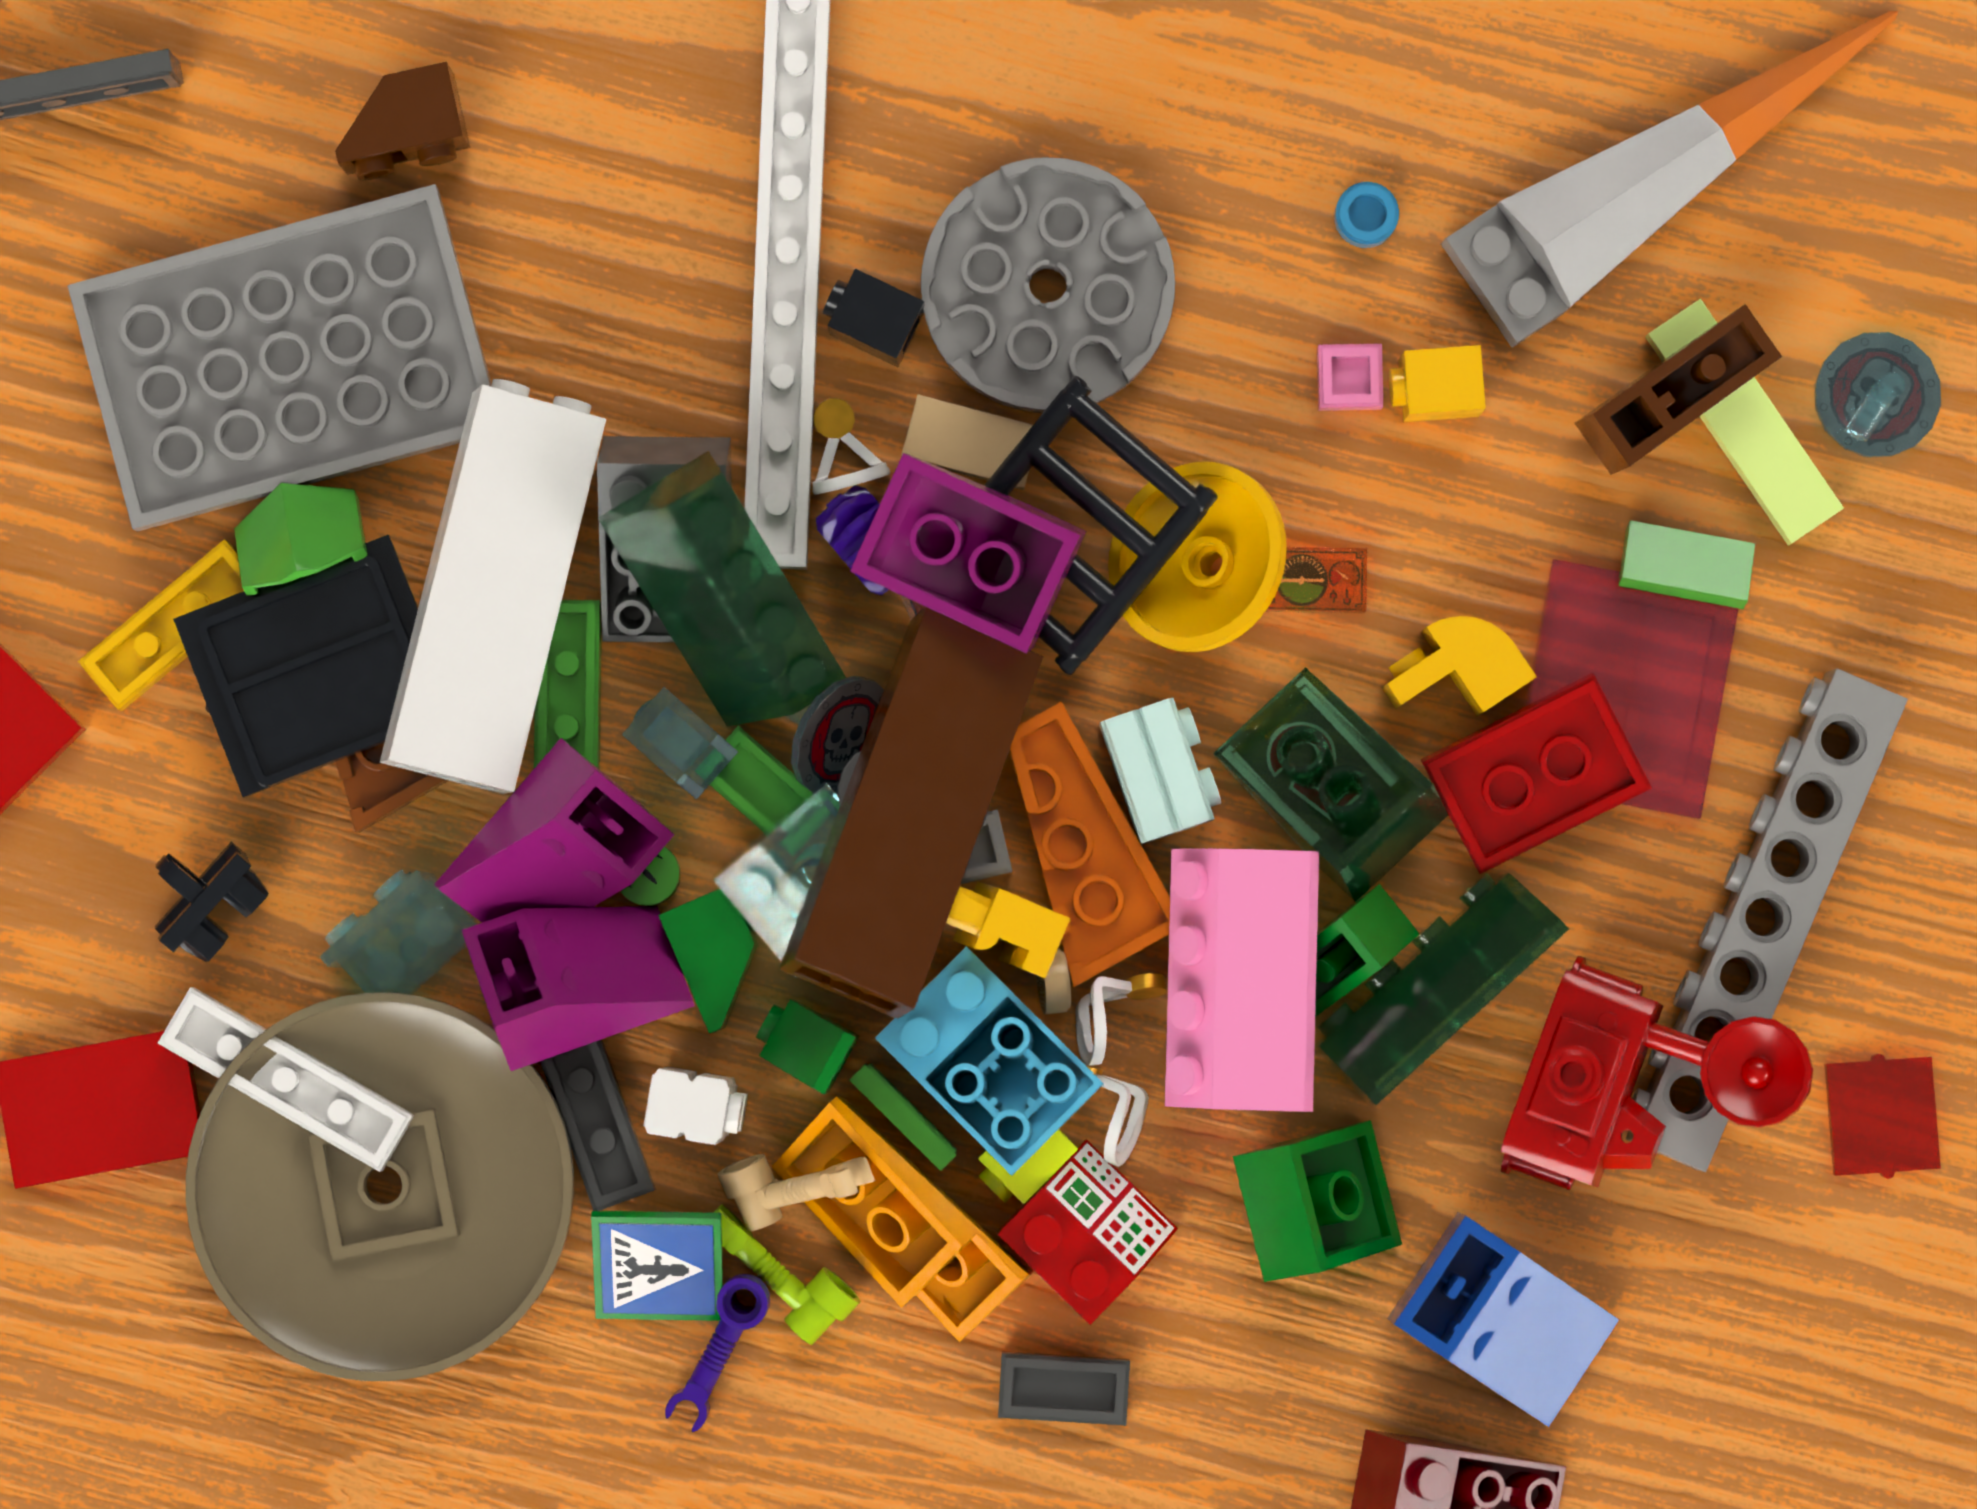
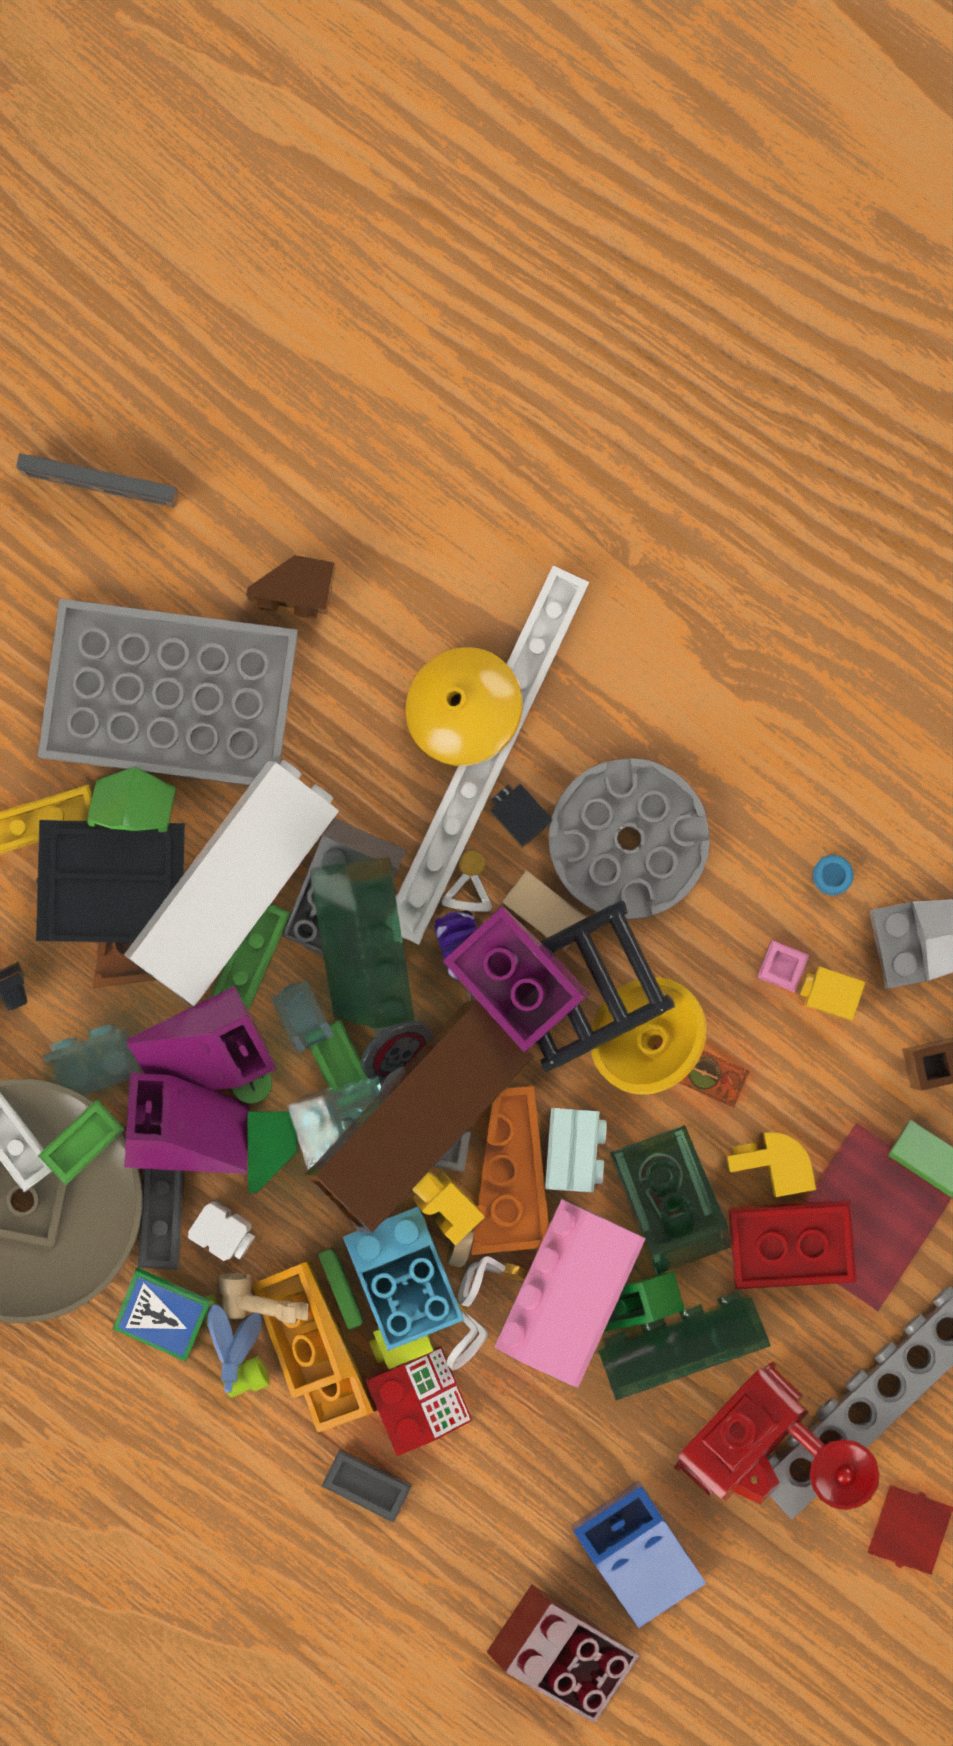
camera: 20 degrees right, 0 degrees up
dark purple brick [665,1274,770,1433] -> none
green slope [756,999,860,1094] -> none
green slope [1233,1120,1402,1282] -> none
none -> bright green tile [38,1099,126,1185]
none -> medium blue piece [207,1304,262,1393]
none -> yellow dish [405,647,523,766]

